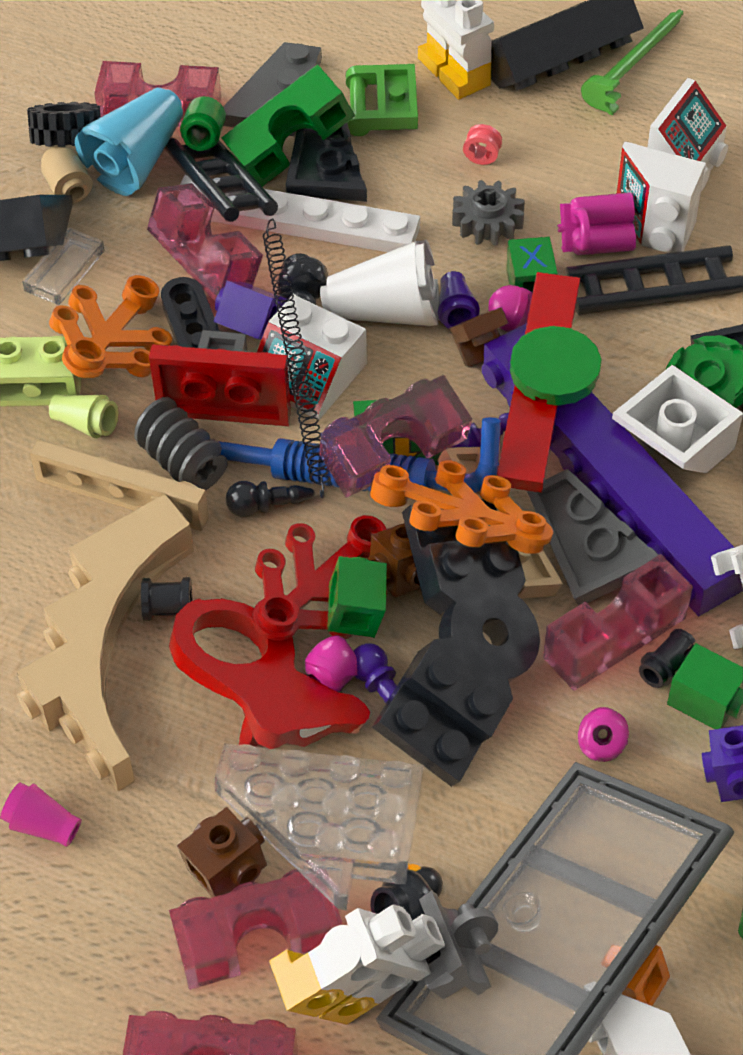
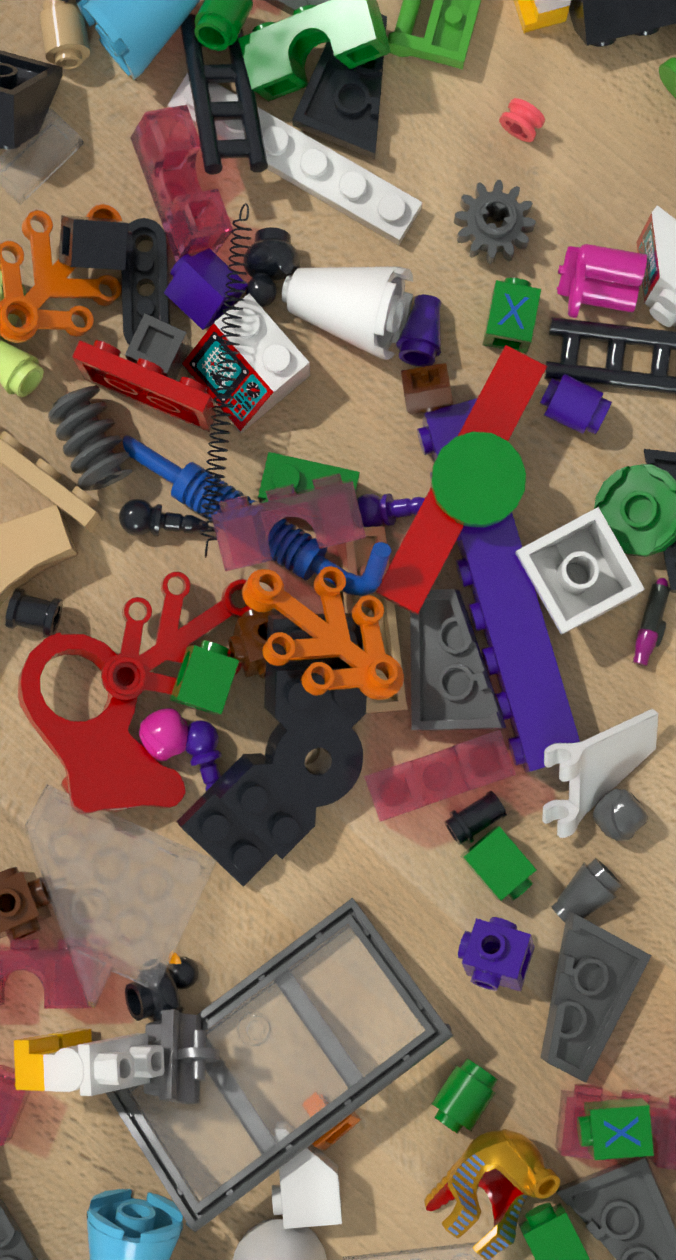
camera: 15 degrees right, 30 degrees up
dark pink piece [488,285,532,332] -> none
dark pink piece [578,707,629,762] -> none
none -> black brick [59,215,133,270]
none -> dark purple brick [540,374,612,435]

